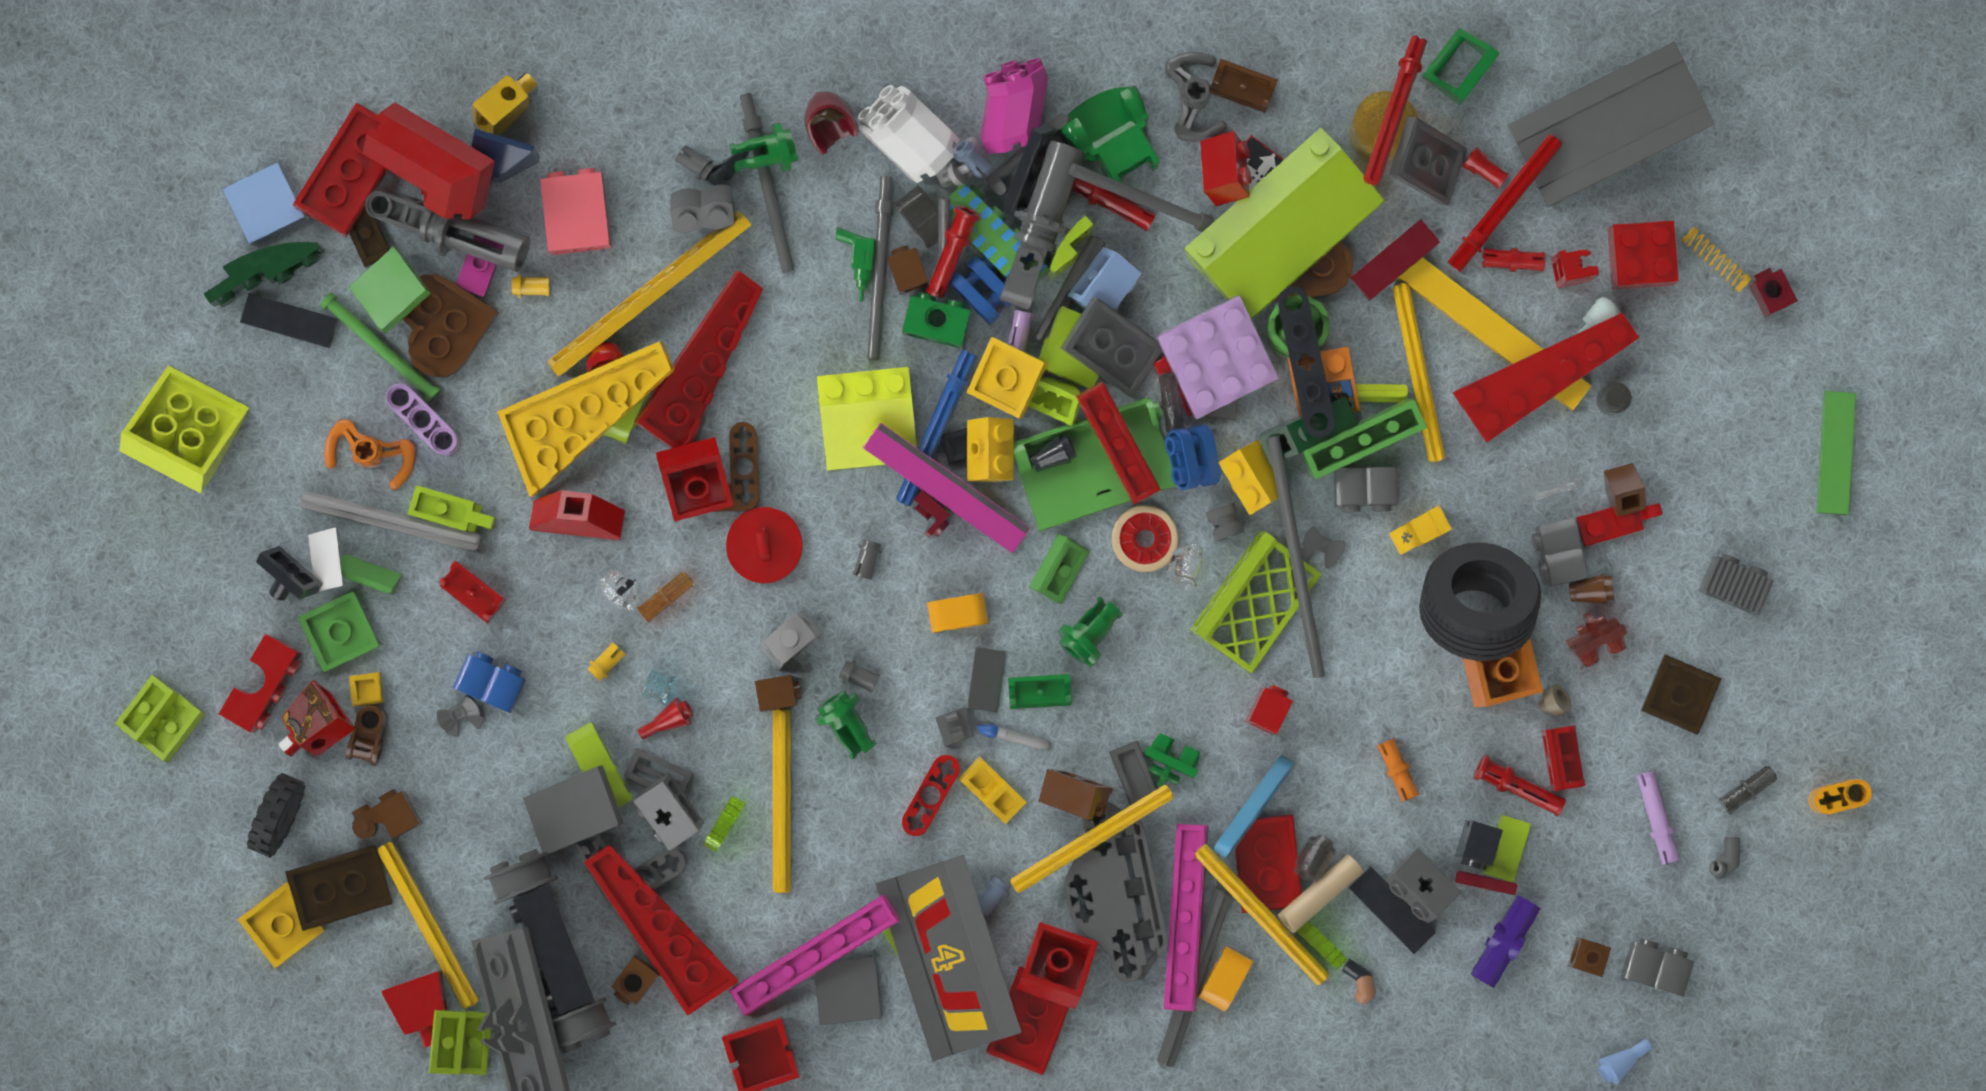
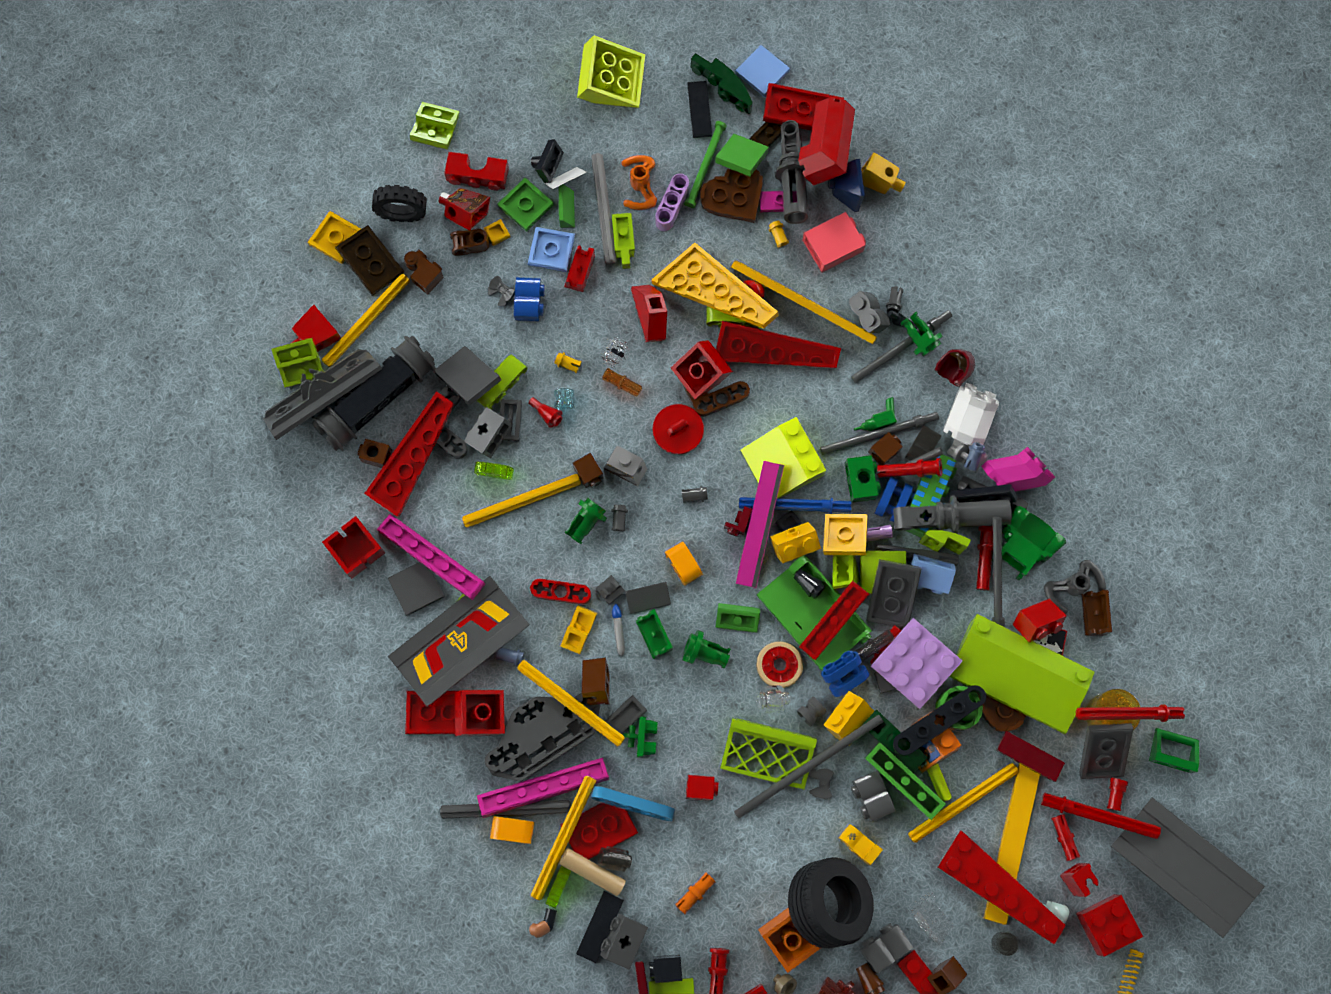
camera: 75 degrees right, 10 degrees down
none -> light blue tile [528,227,575,272]

